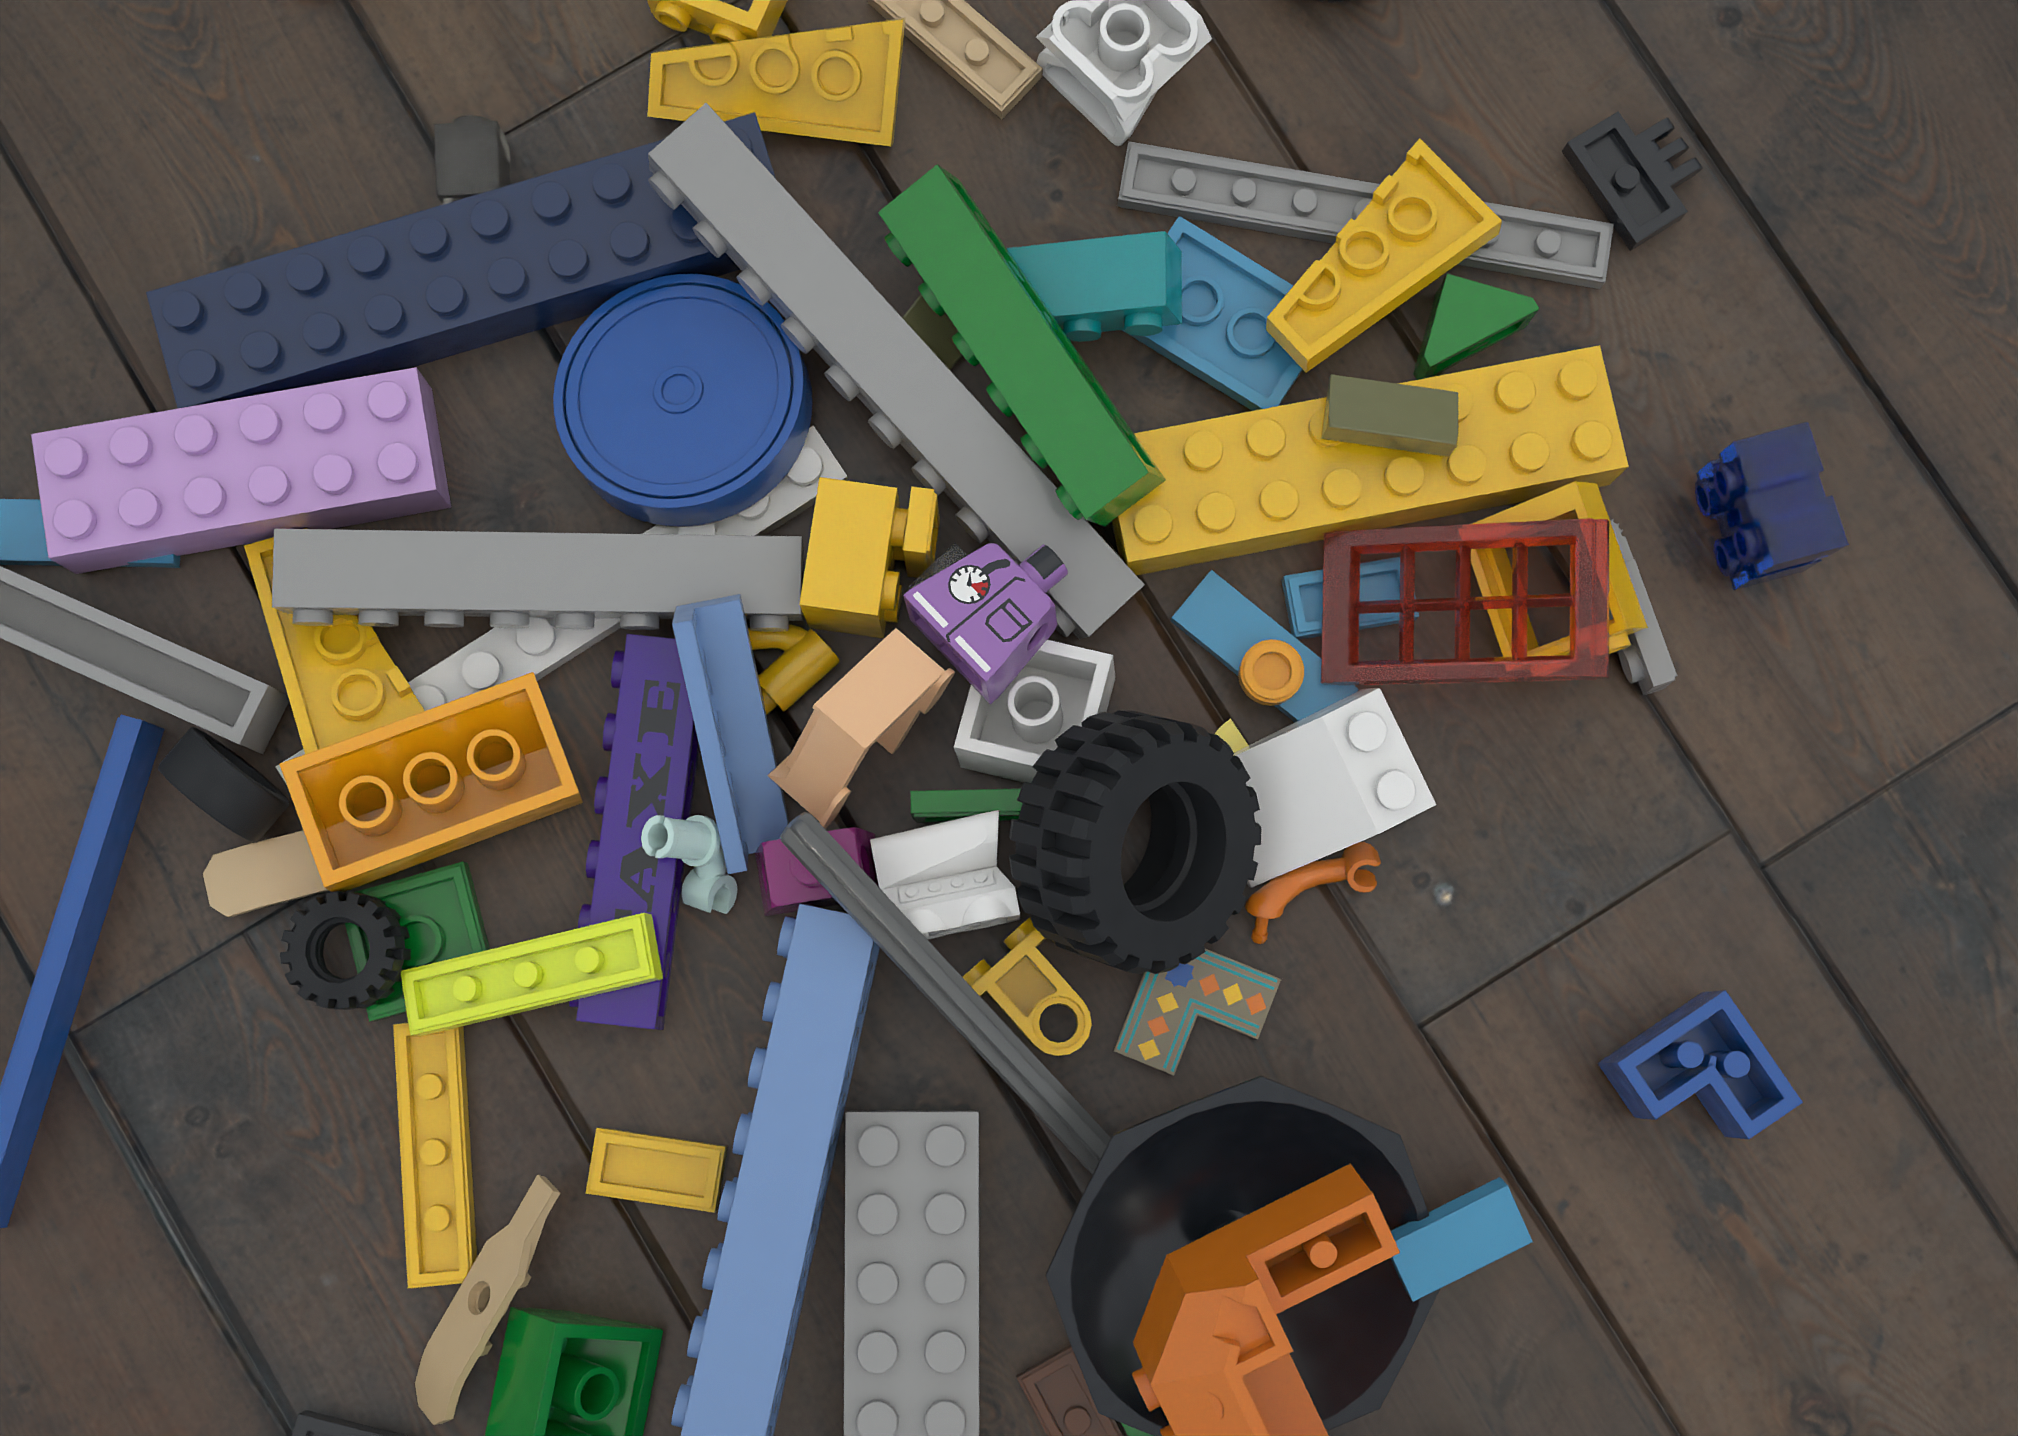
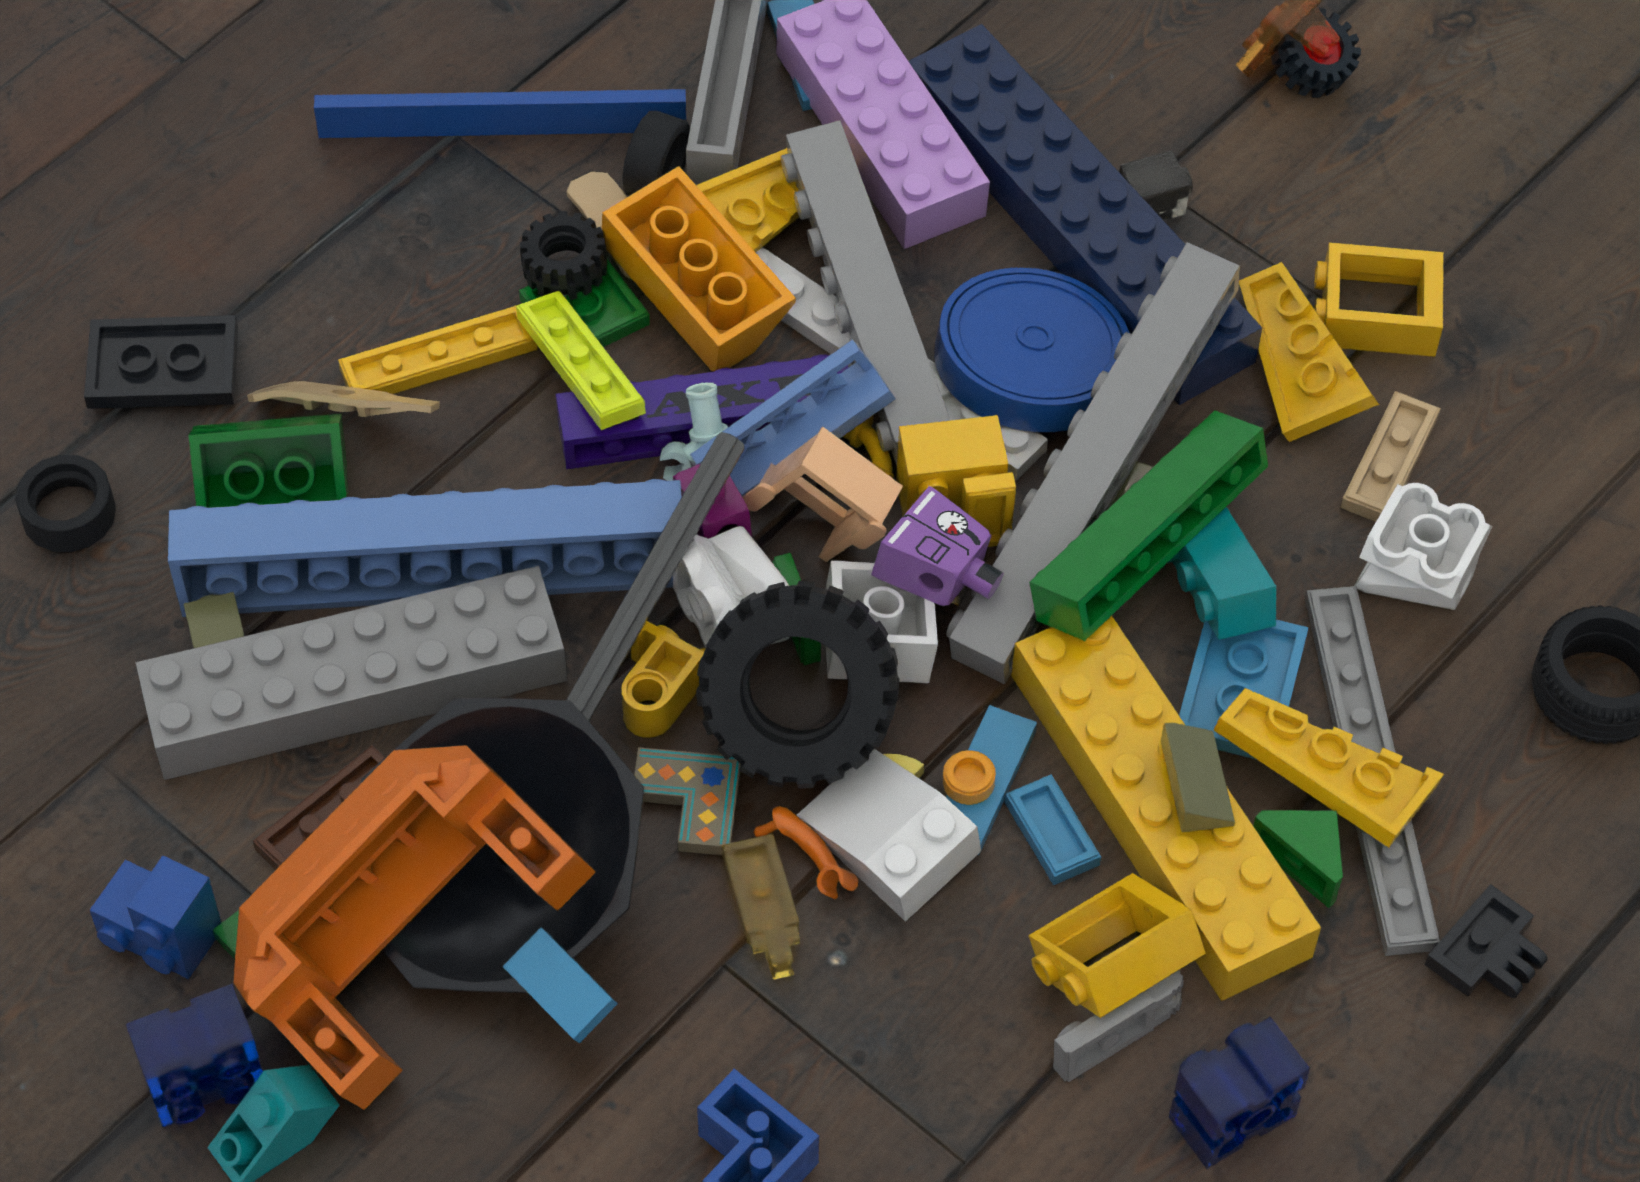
camera: 75 degrees right, 25 degrees down
yellow tile [585,1127,728,1213] -> none
clear red piece [1321,518,1609,686] -> none
none -> clear yellow hinge [721,834,800,980]

